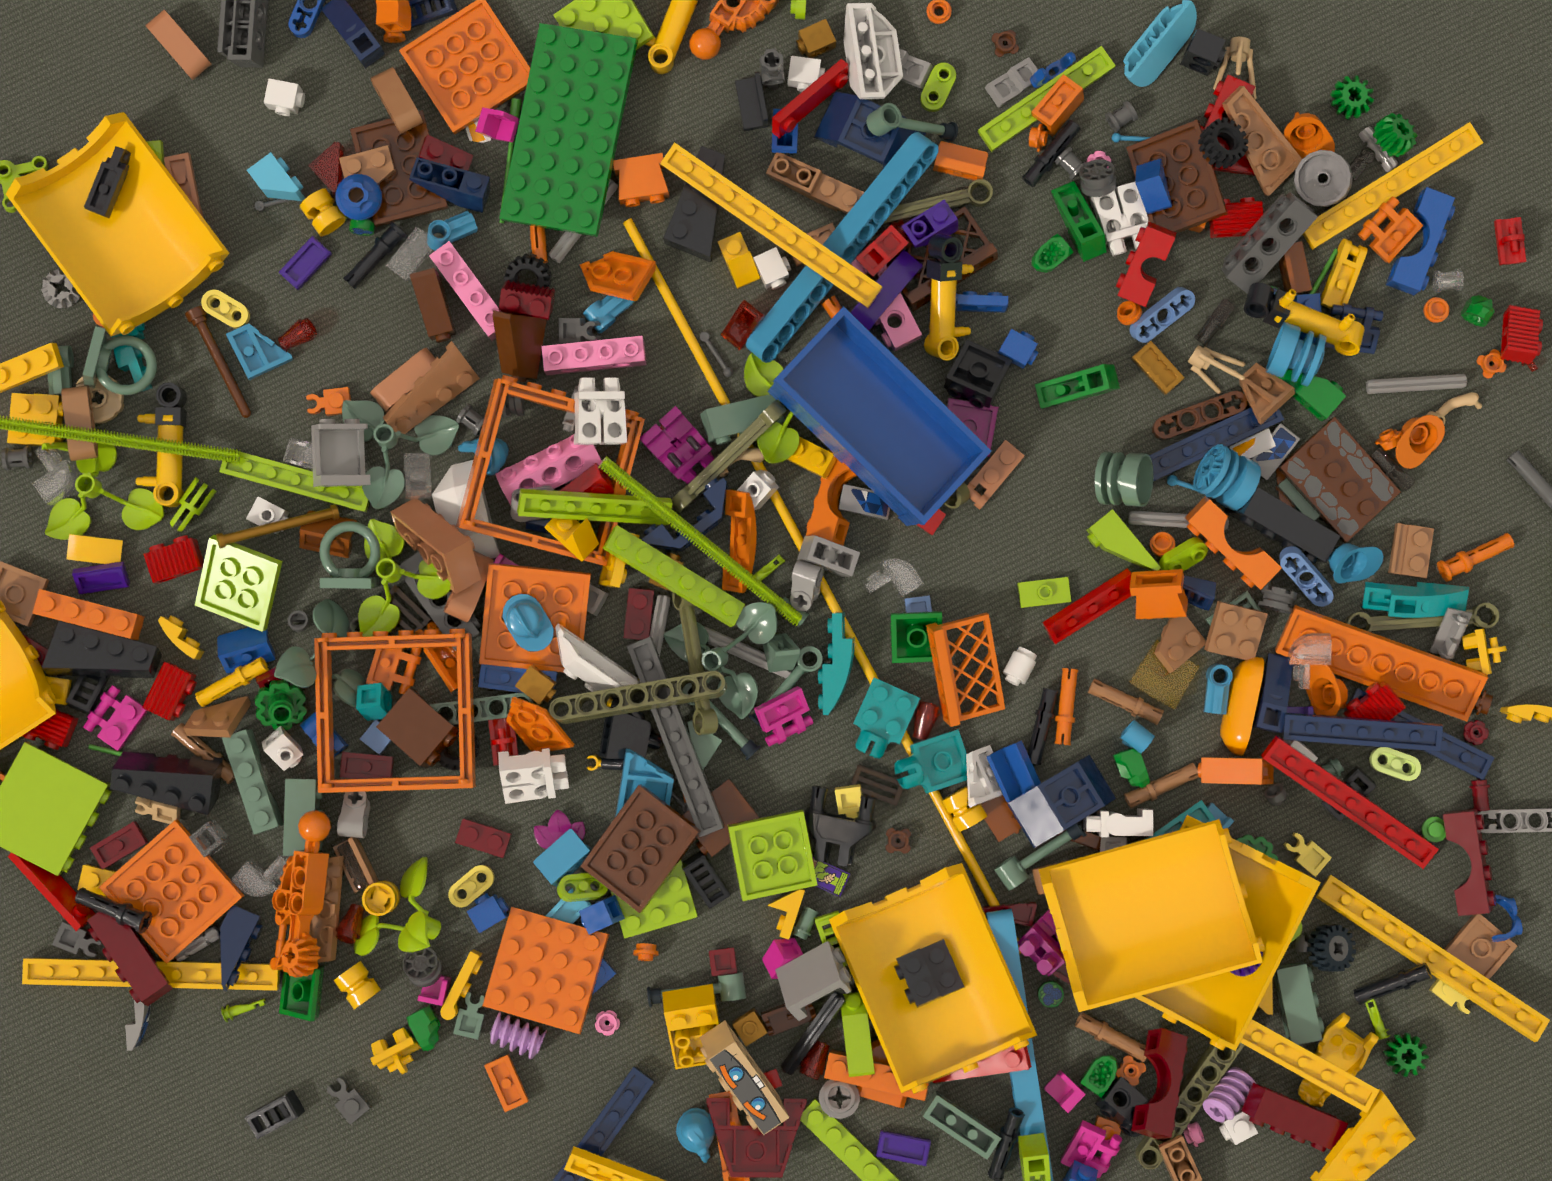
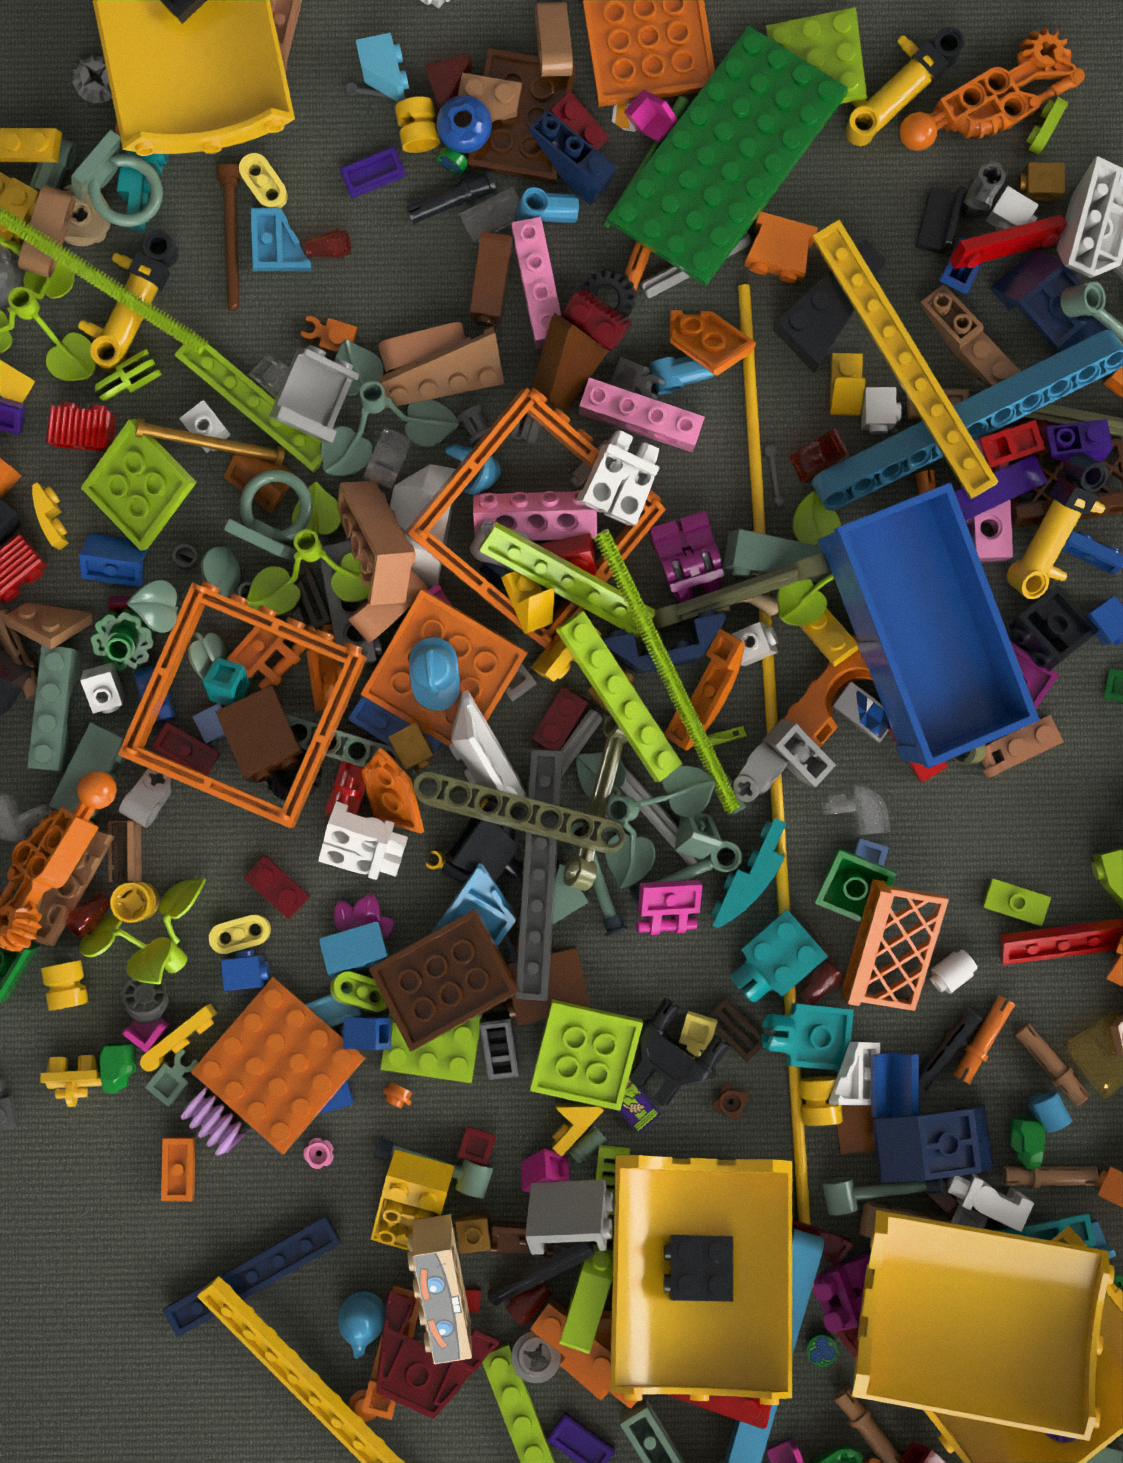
camera: 20 degrees right, 0 degrees up
yellow pin [195,657,269,707] -> none

